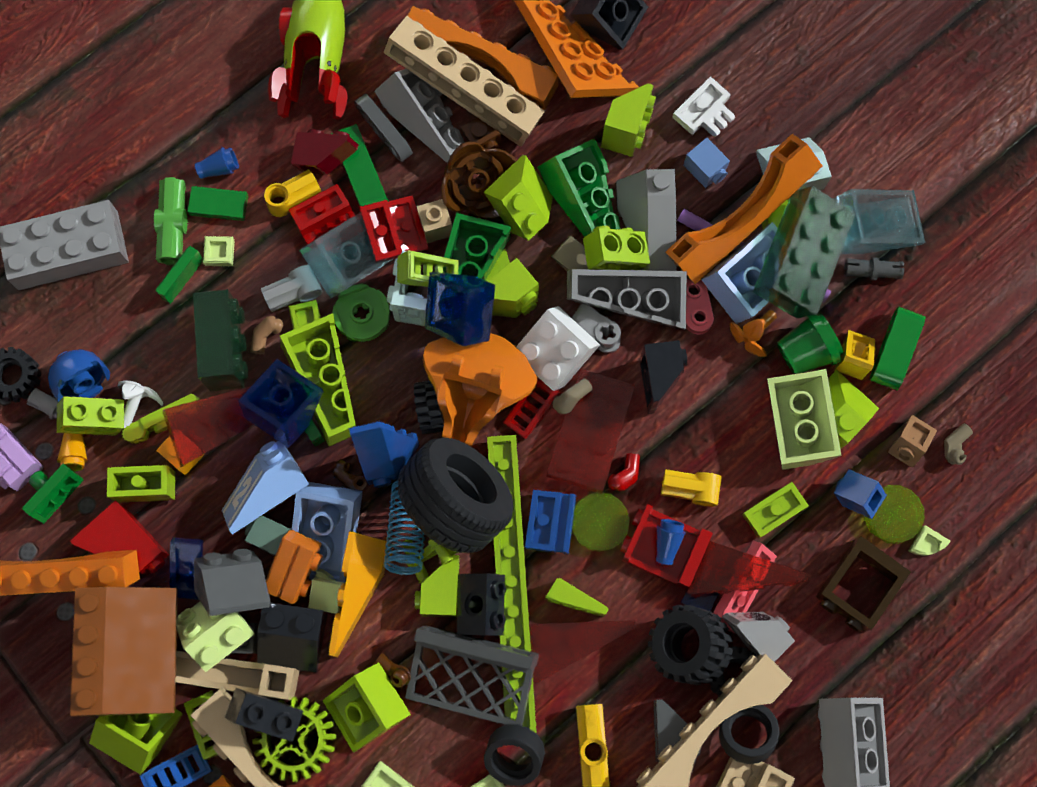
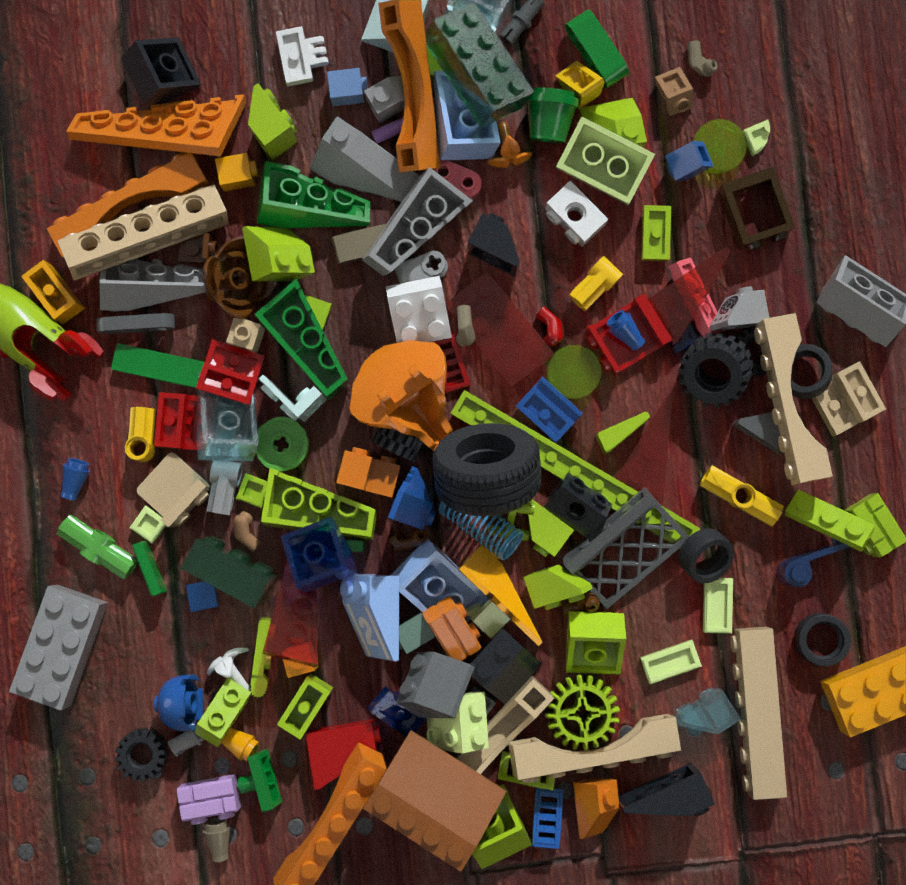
camera: 50 degrees left, 10 degrees up
green tile [187,186,249,221] -> none
black brick [225,688,304,742] -> none
dark red slope [291,129,359,175] -> none
lime slope [397,250,458,289] -> none
clear blue slope [424,272,495,346] -> none
lime slope [471,258,539,318] -> none
lime brick [583,226,650,270] -> none
none -> light orange brick [21,260,85,324]
none -> tan bracket [137,453,211,527]
none -> blue tile [186,579,219,612]
none -> light orange brick [215,153,259,192]
none -> orange brick [336,447,401,498]
none -> light grey slope [364,75,405,124]
none -> lime slope [523,565,593,610]
none -> white brick [545,181,608,247]

